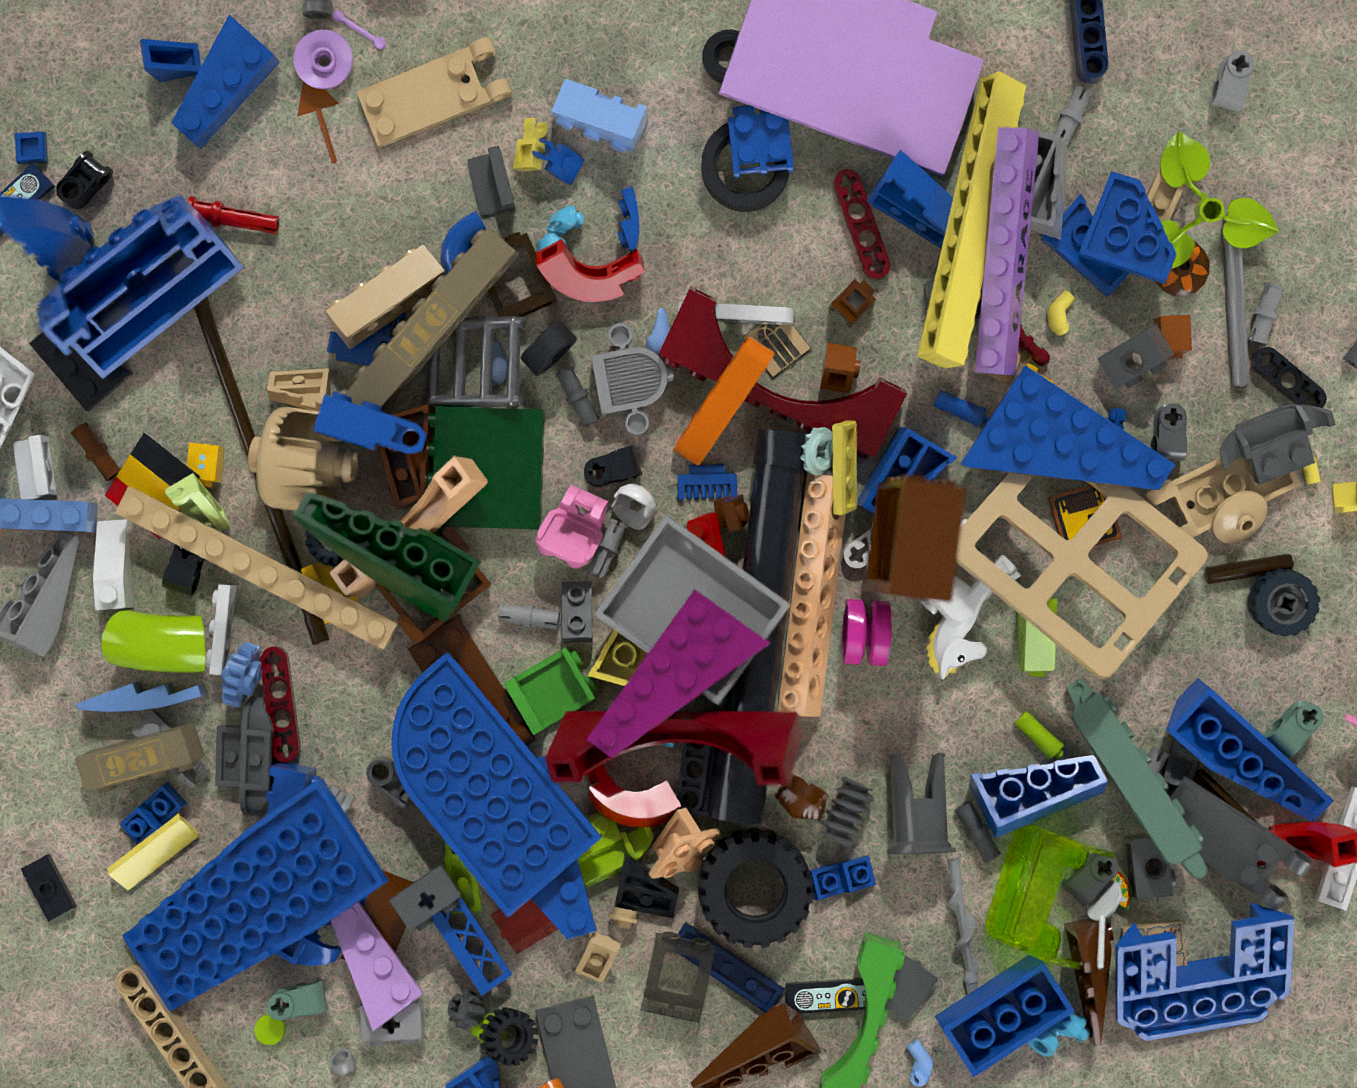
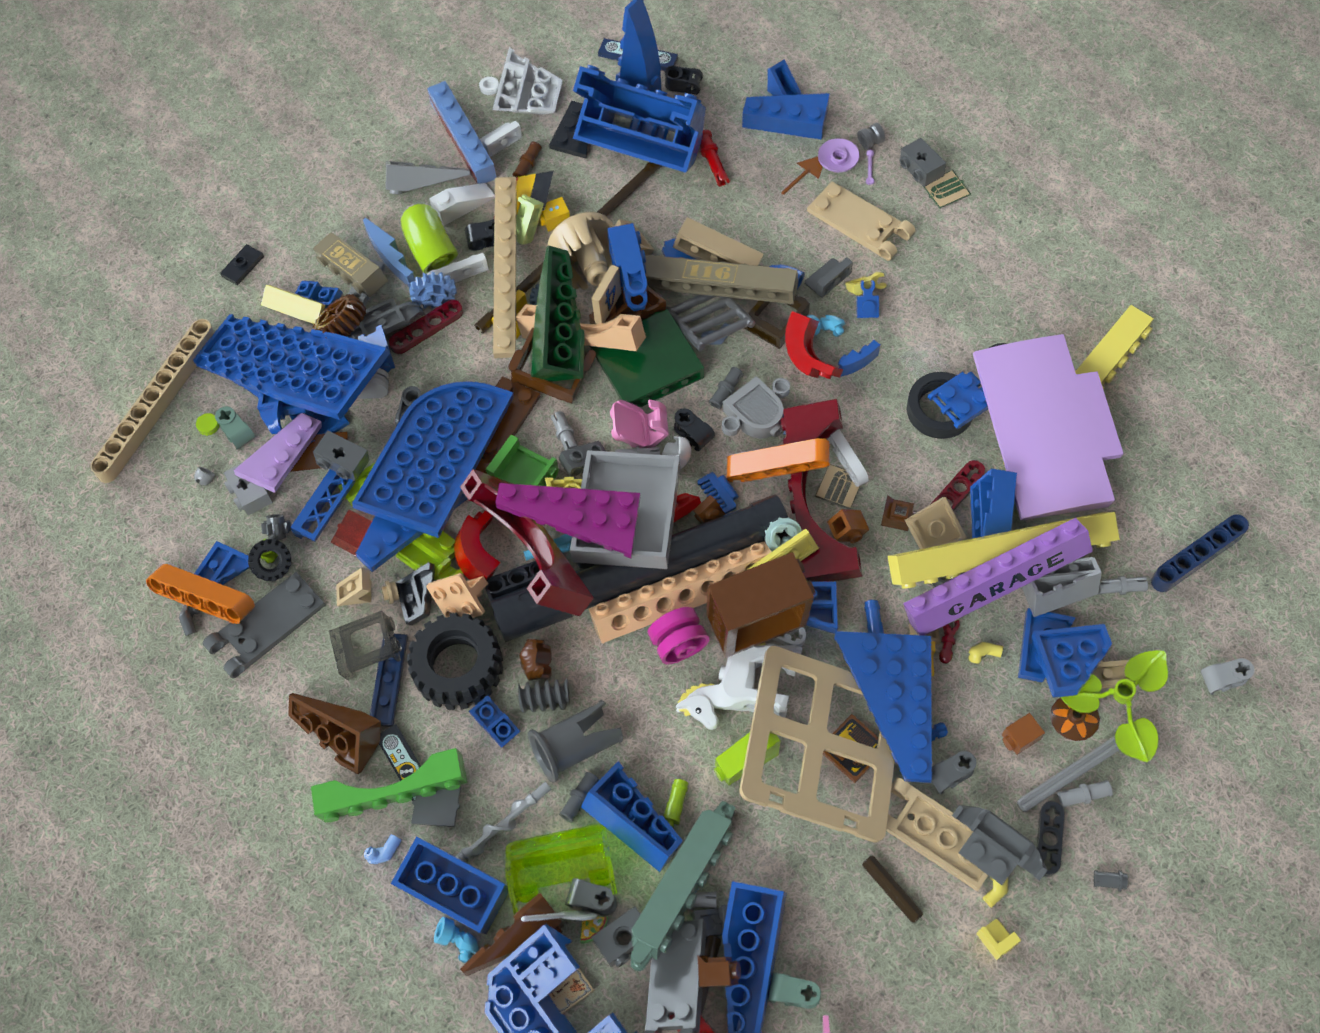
camera: 65 degrees right, 25 degrees down
blue tile [14,131,48,164] -> none
black tyre [520,321,577,376] -> none
light blue wedge [551,79,648,153] -> none
dark grey brick [1097,324,1174,389] -> none
tan dish [1211,491,1267,543] -> none
black wheel [1247,568,1320,636] -> none
none -> reddish brown gear [313,294,366,339]
none -> tan tile [592,265,621,324]
none -> reddish brown window [697,955,741,987]
none -> tan tile [905,497,967,549]

